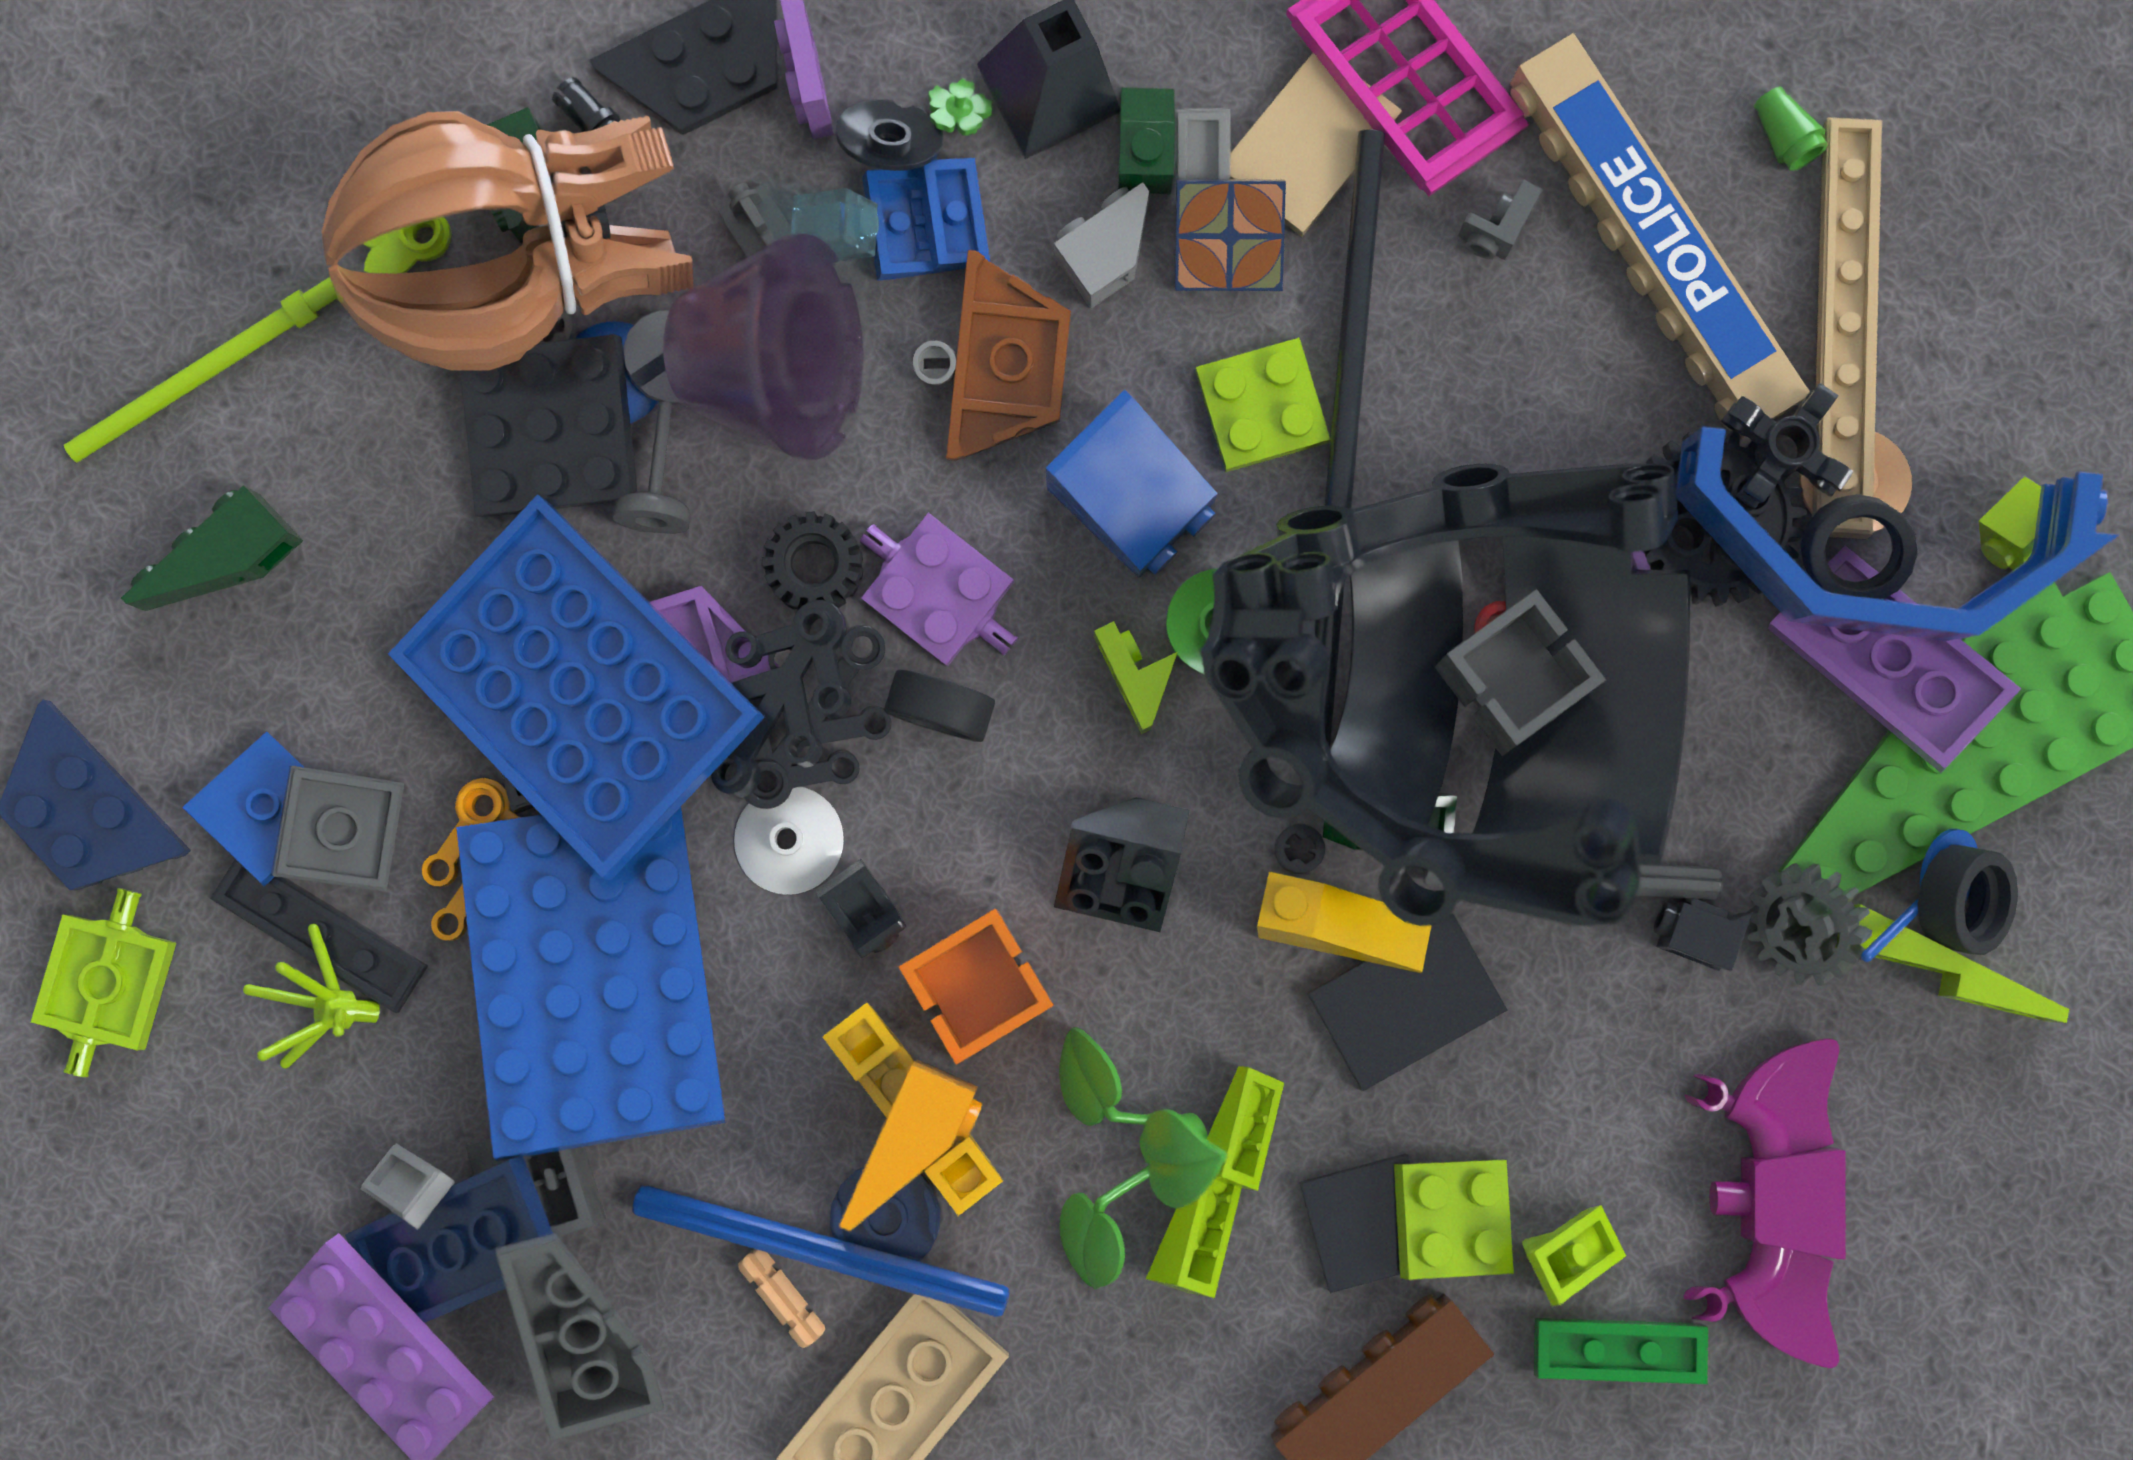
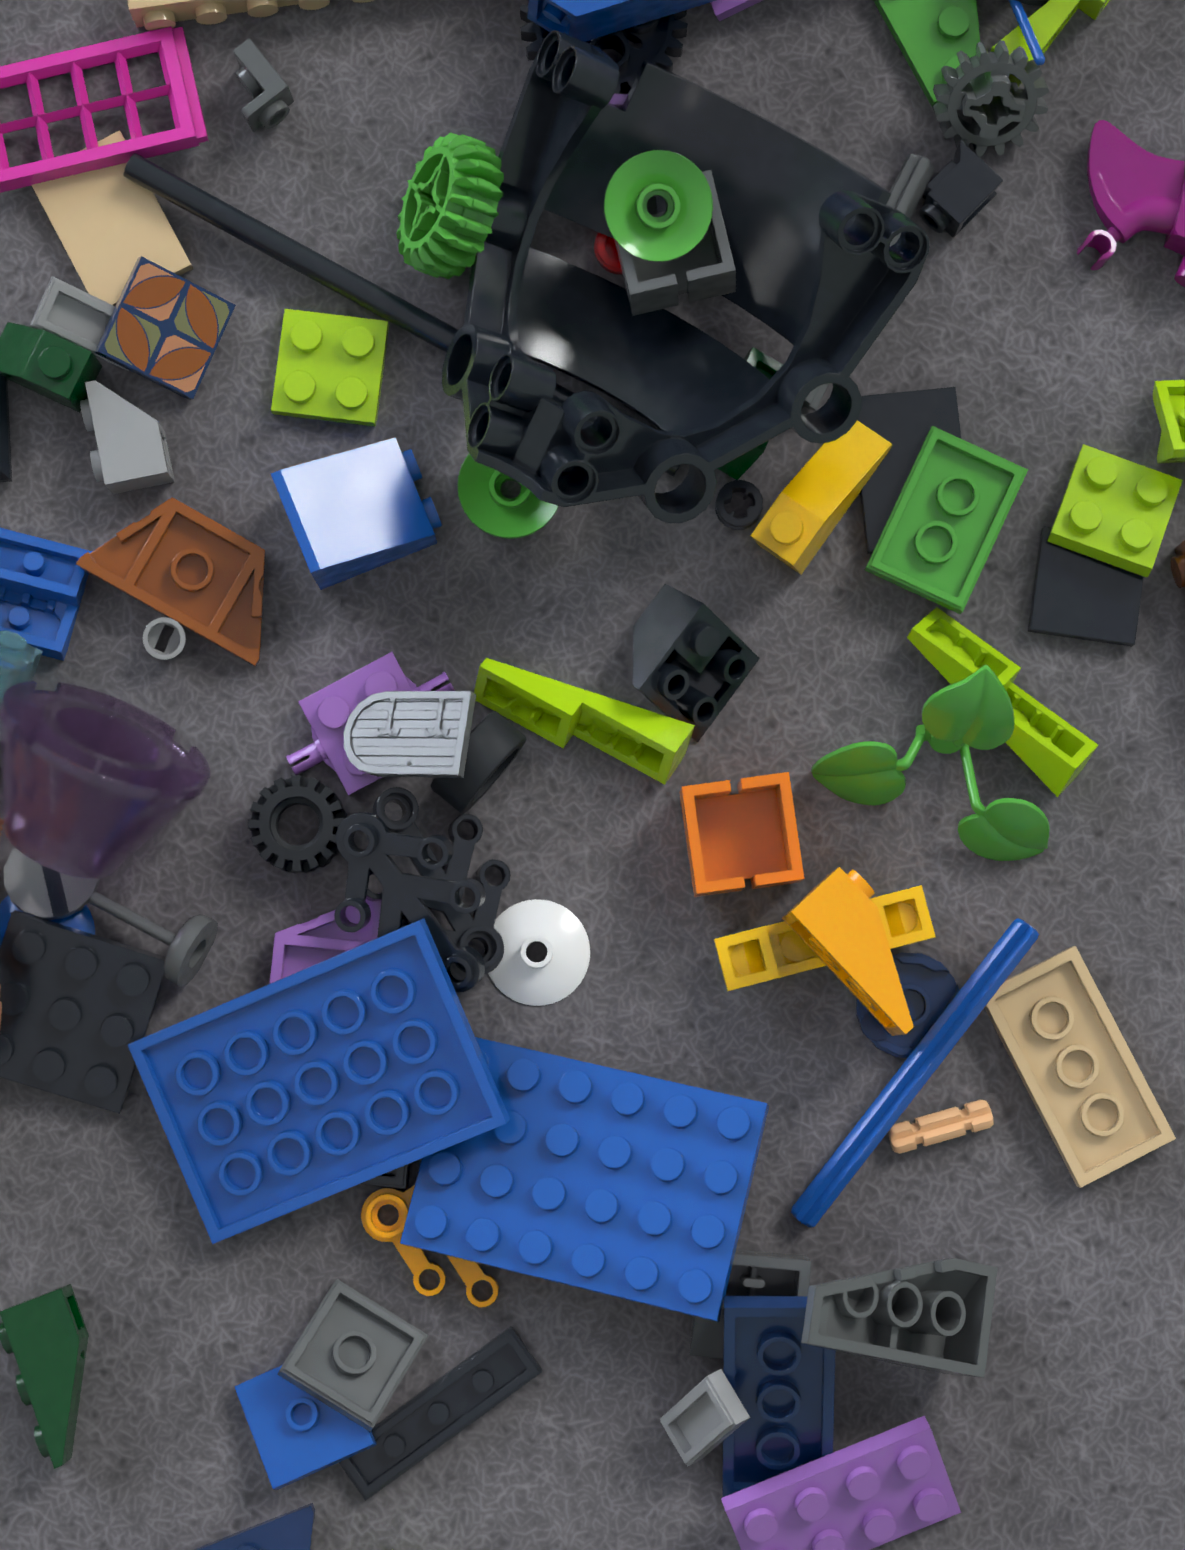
camera: 70 degrees left, 0 degrees up
lime plant [243,924,380,1069] -> none
black bracket [816,859,906,958] -> none
lime slope [1094,621,1178,734] -> none
none -> window [343,690,476,778]
none -> bright green gear [396,132,504,279]
none -> lime slope [474,658,695,785]
none -> bright green dish [604,150,713,261]
none -> bright green tile [865,426,1028,614]

